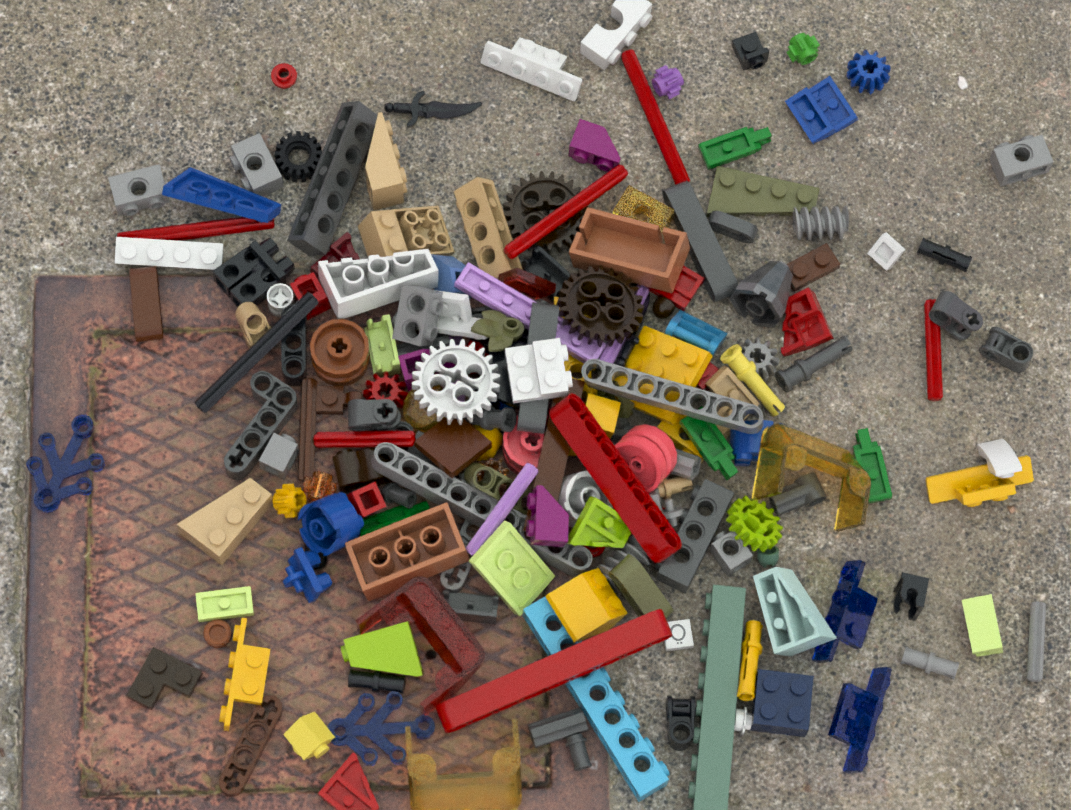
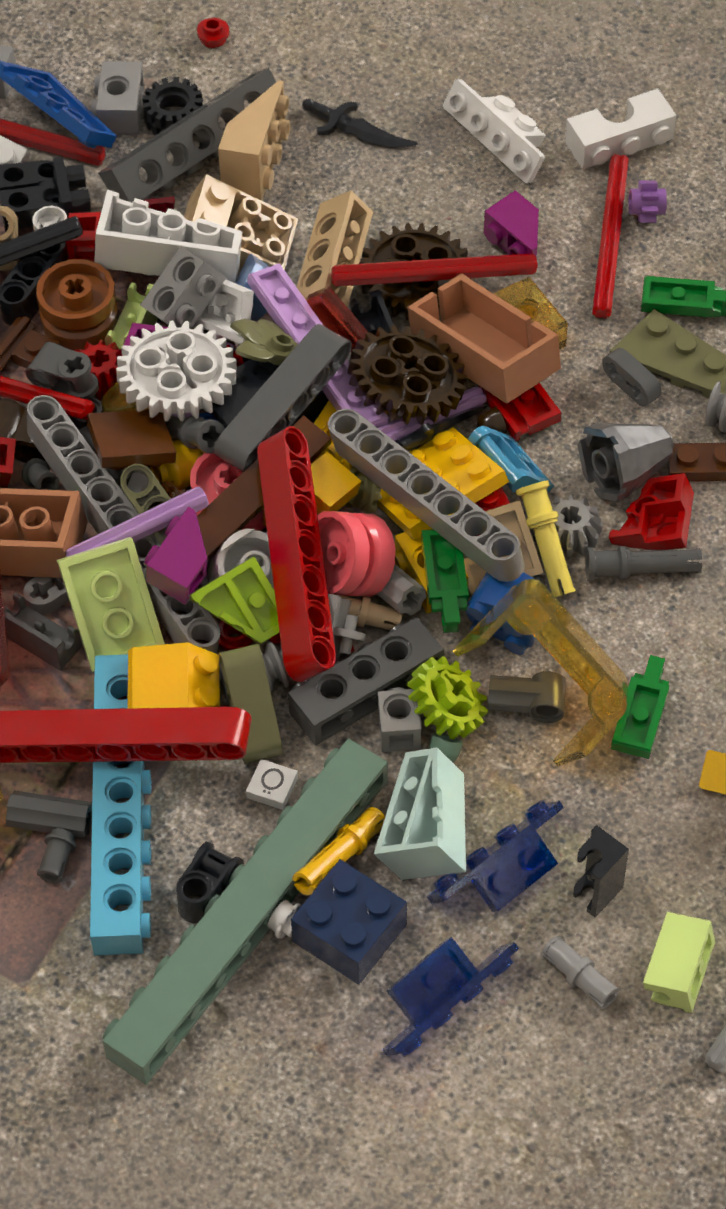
camera: 35 degrees right, 15 degrees down
white plate [505,338,573,403] -> none
dark grey beam [662,181,738,303] -> none

